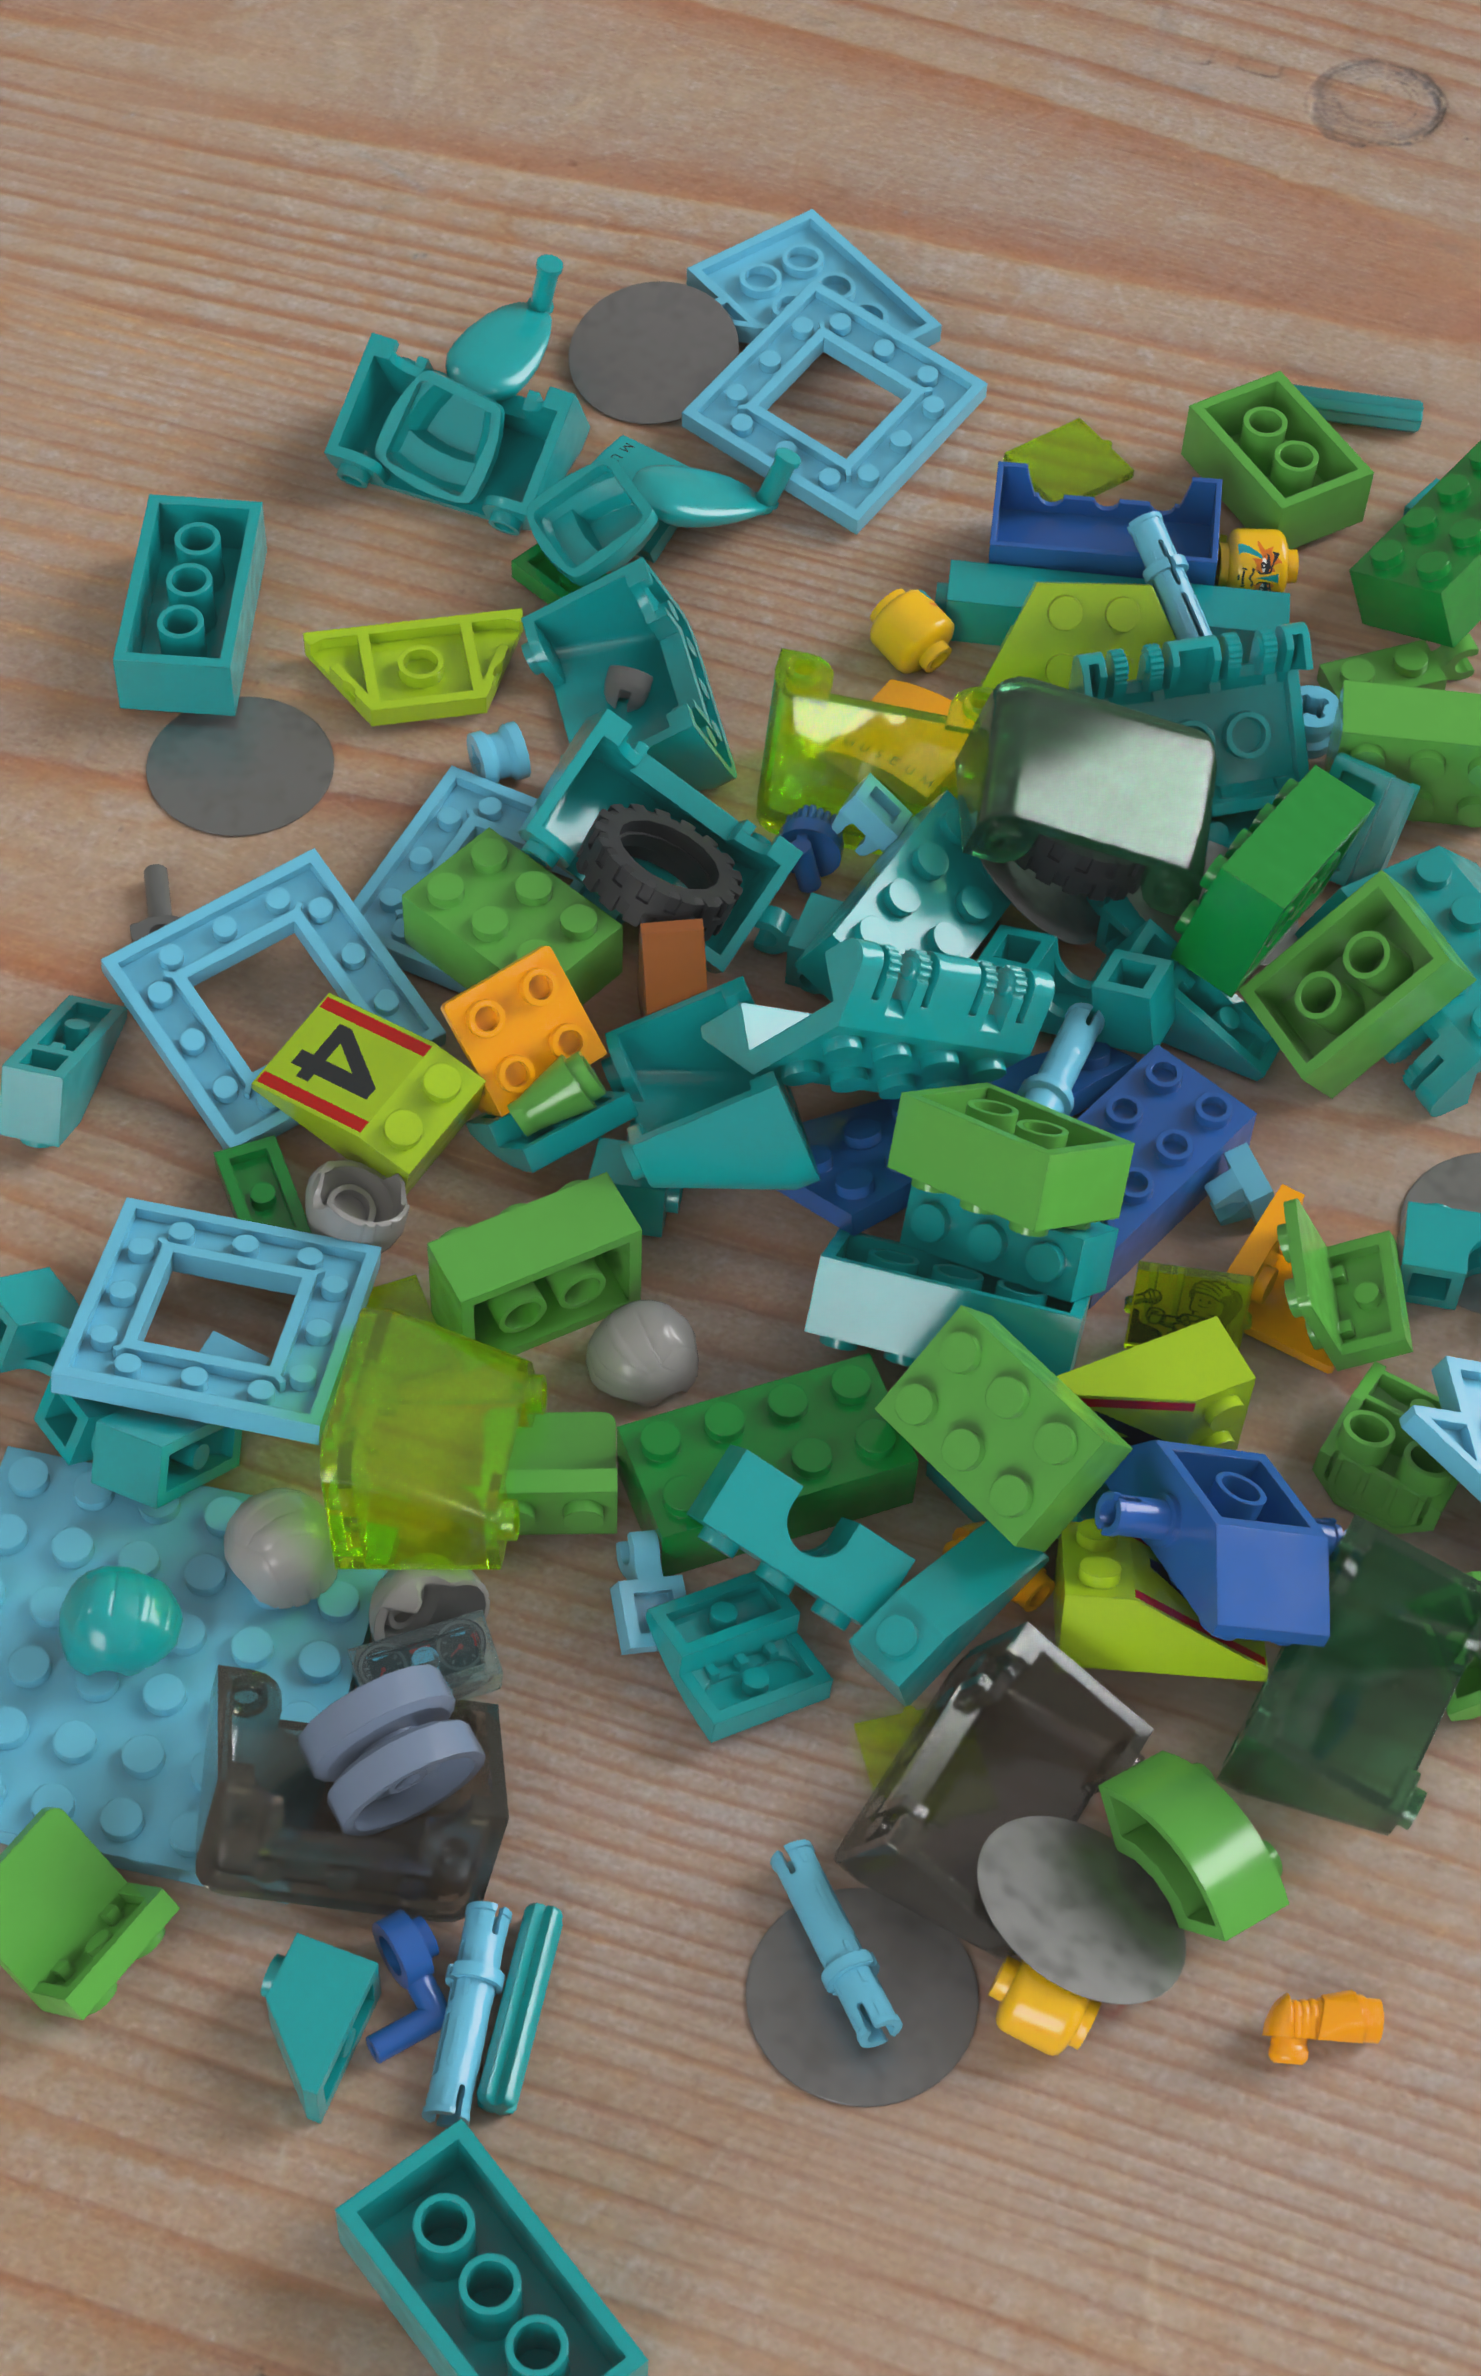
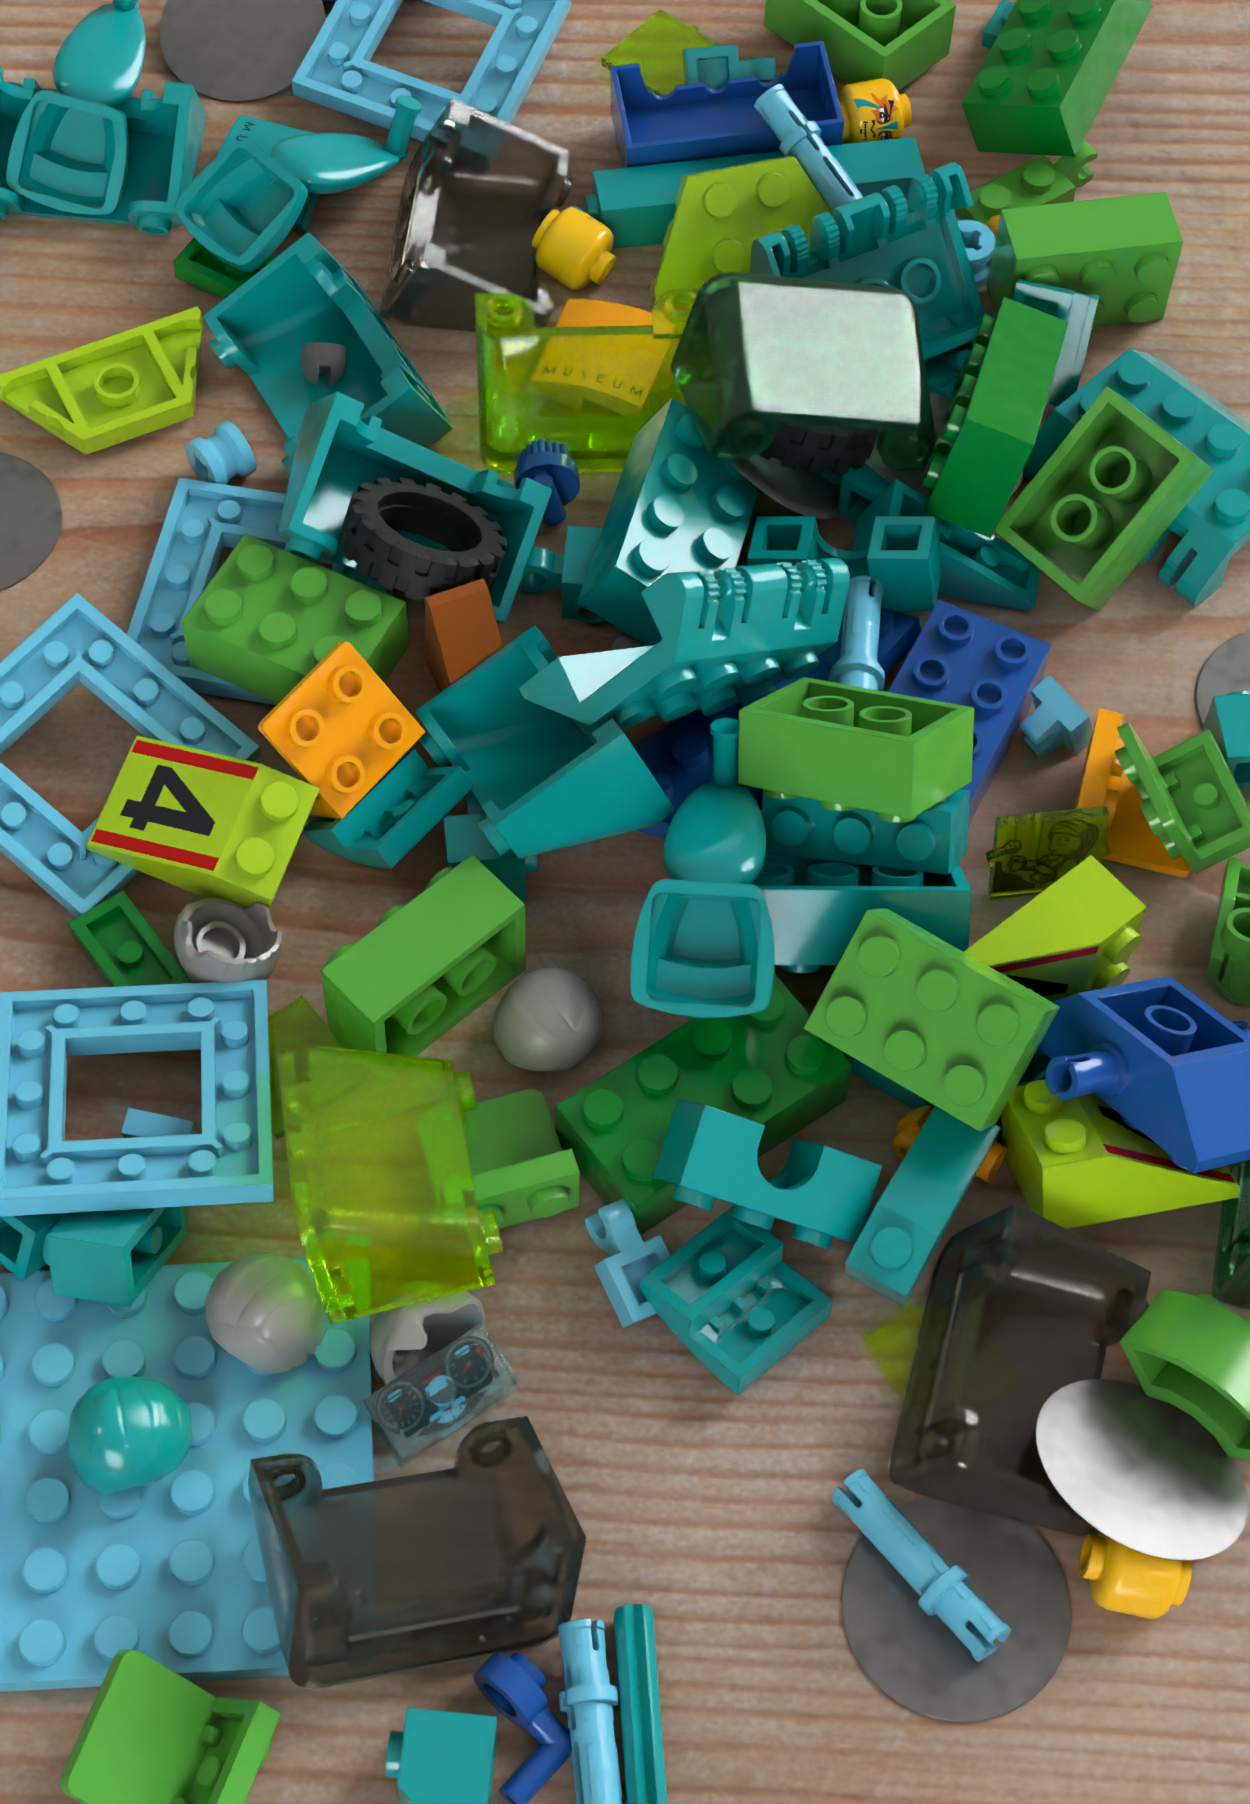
camera: 15 degrees left, 5 degrees up
sand blue wheel [298,1664,485,1837] -> none
bright green cone [507,1051,606,1137] -> none
medium azure tile [832,773,913,857] -> none
none -> clear smoke windscreen [380,98,572,337]
none -> teal piece [630,718,775,1019]
none -> teal plate [682,44,777,89]

